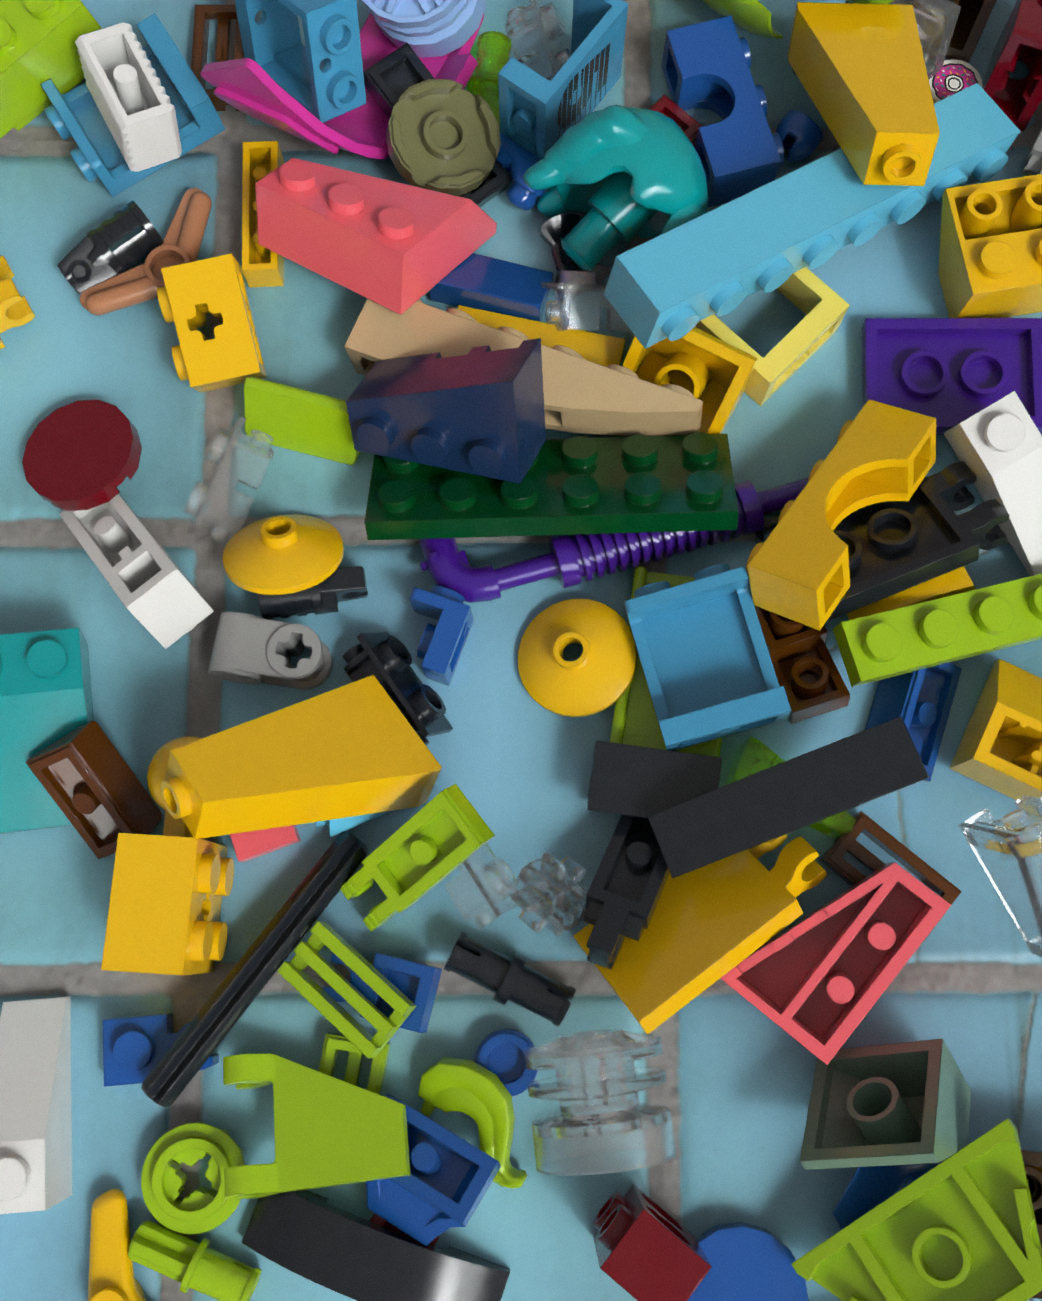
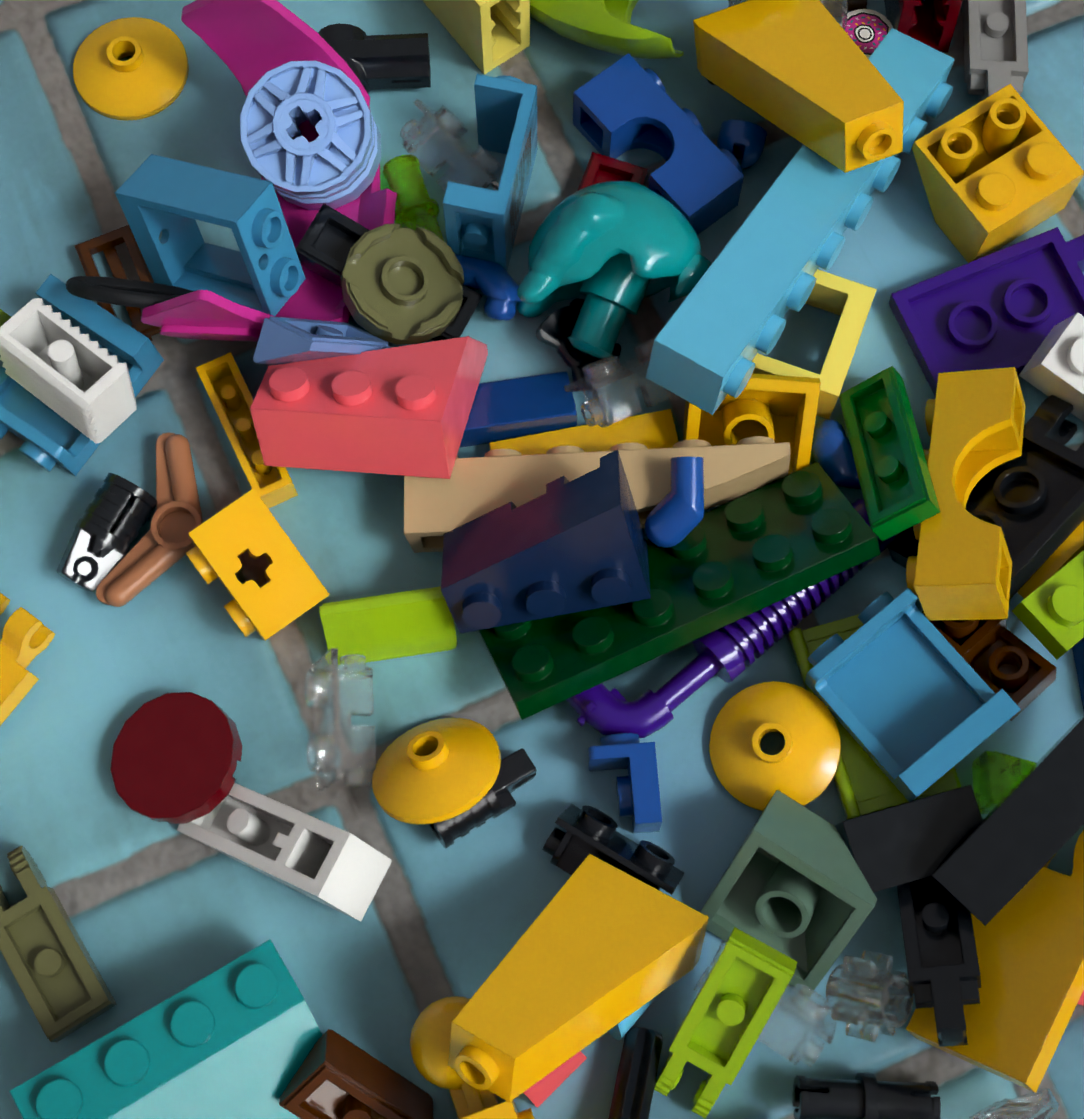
camera: 25 degrees left, 5 degrees down
light grey piece [208,612,333,690] -> none
none -> black tyre [66,276,193,308]
none -> medium blue slope [253,316,392,365]
none -> blue arm [645,456,704,548]
none -> sand green slope [700,790,877,997]
none -> blue arm [811,419,861,489]
none -> green tile [839,366,940,541]

